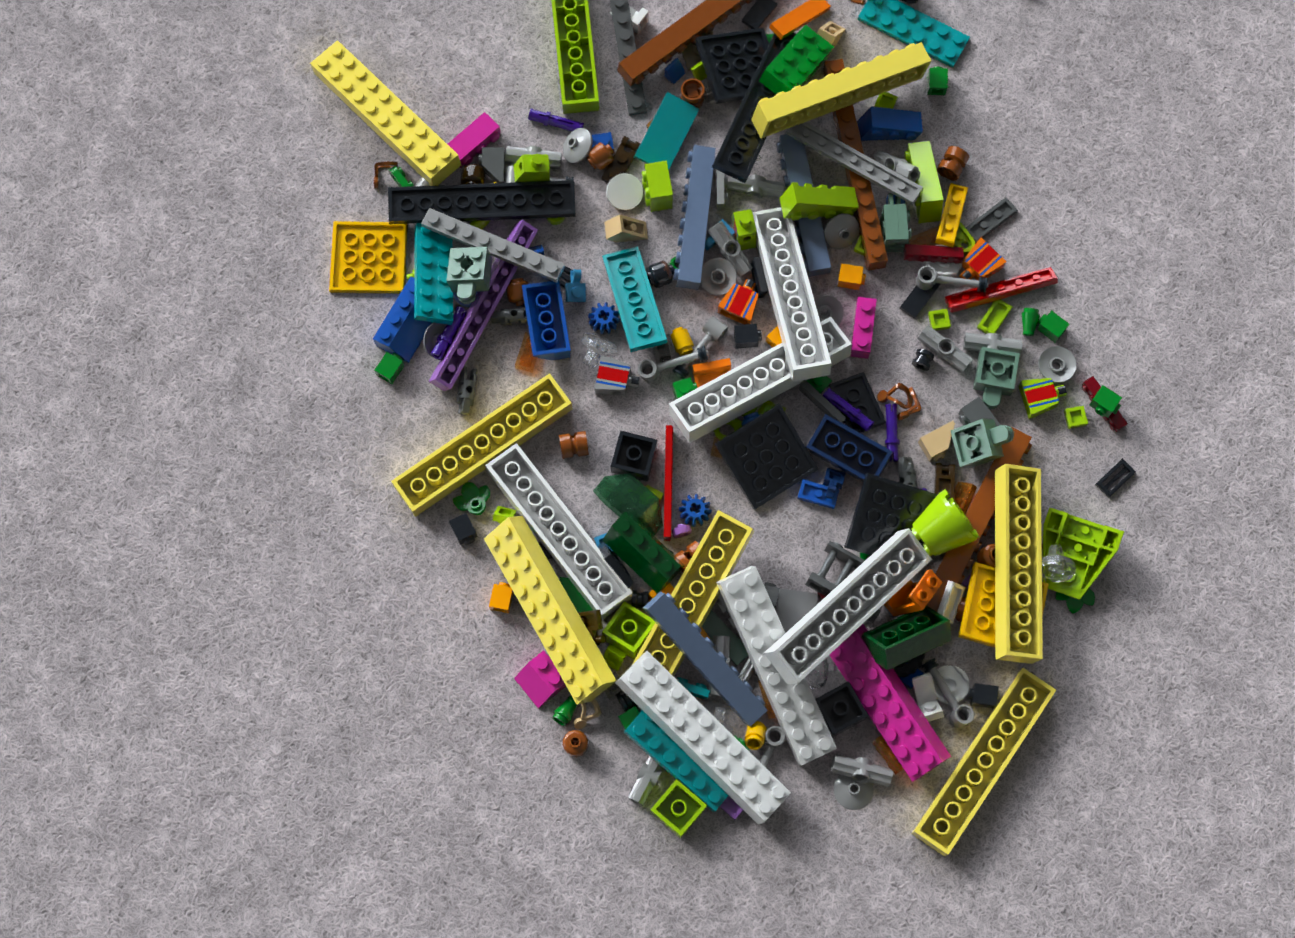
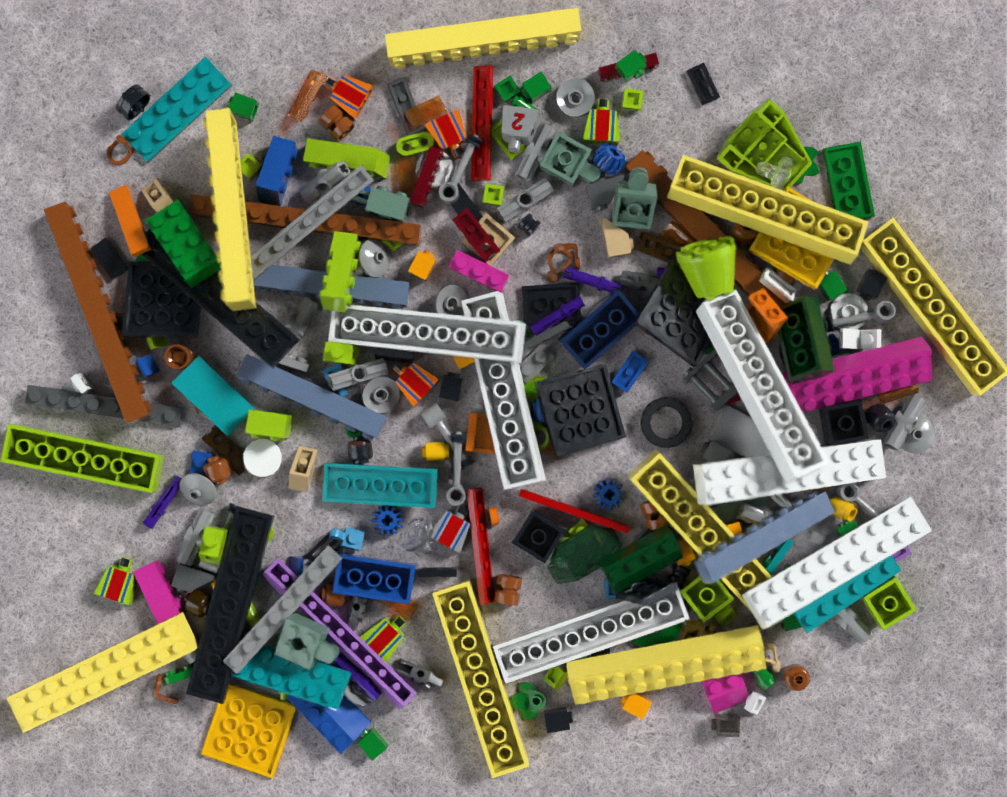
camera: 75 degrees left, 15 degrees up
green brick [672,377,698,400] -> none
medium lavender tile [672,524,692,538] -> none
dark blue plate [823,468,846,500] -> none
yellow tile [935,183,968,247] -> none
none -> torso [94,556,137,605]
none -> clear orange plate [287,70,327,122]
none -> torso [325,75,374,120]
none -> torso [360,615,407,662]
none -> light yellow brick [385,8,581,69]
none -> clear orange plate [405,96,448,130]
none -> black tile [418,567,457,577]
none -> dark red plate [452,208,500,263]
none -> tan plate [461,213,515,266]
none -> red tile [467,487,495,605]
none -> orange tile [488,506,499,526]
none -> green plate [494,75,521,103]
none -> light grey torso [502,105,541,153]
none -> light grey plate [519,344,555,384]
none -> blue gear [593,143,626,175]
none -> black tyre [640,397,693,448]
none -> clear smoke brick [711,713,740,737]
none -> white plate [744,692,766,714]
none -> green brick [818,270,847,302]
none -> green tile [822,141,875,219]
none -> black head [865,403,895,432]

